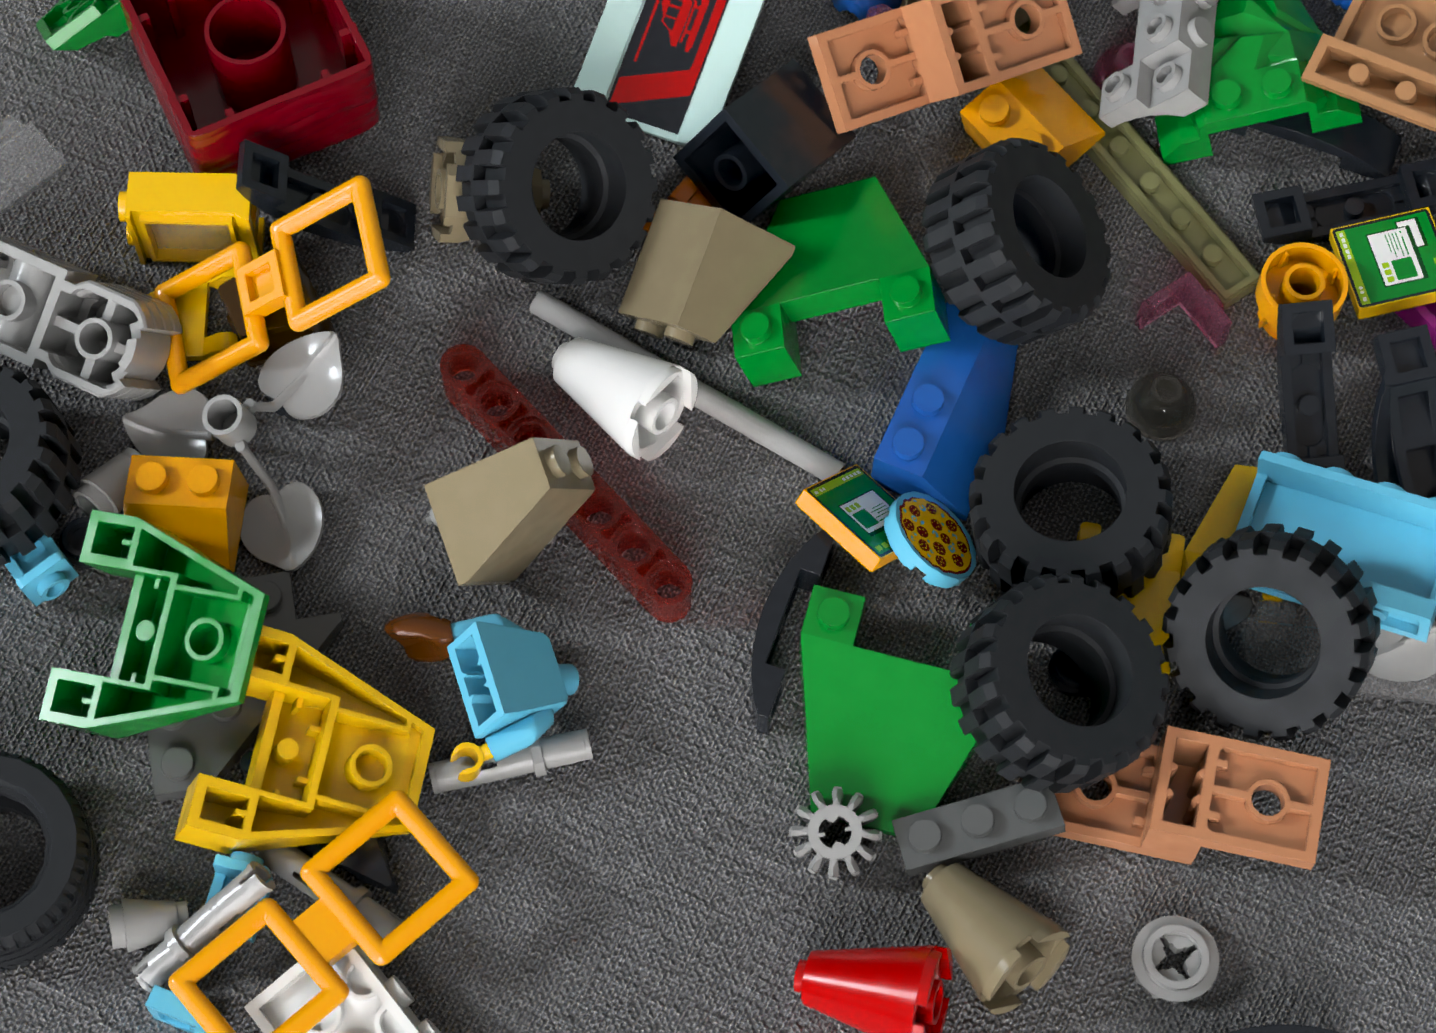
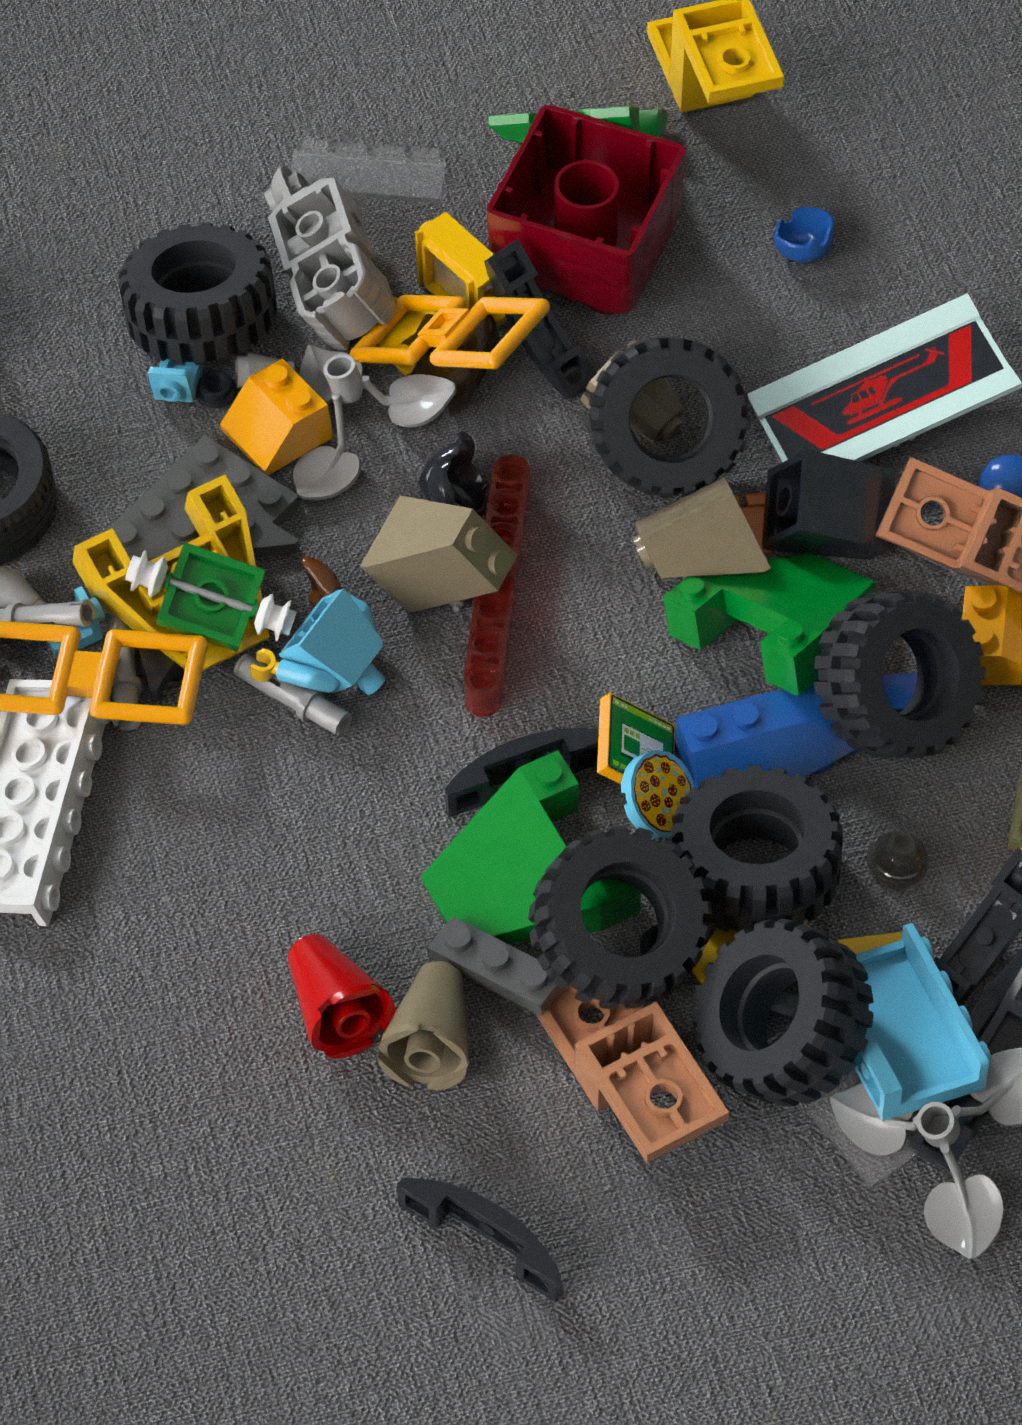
camera: 50 degrees right, 10 degrees down
green wedge [39,509,270,739] -> none
light grey piece [529,290,846,480] -> none
white cone [552,337,698,461] -> none
light grey gear [789,786,882,881] -> none
light grey gear [1130,915,1220,1005] -> none
clear pink bracket [1135,271,1232,349] -> none
none -> green plate [125,542,297,652]
none -> black hair [419,431,489,518]

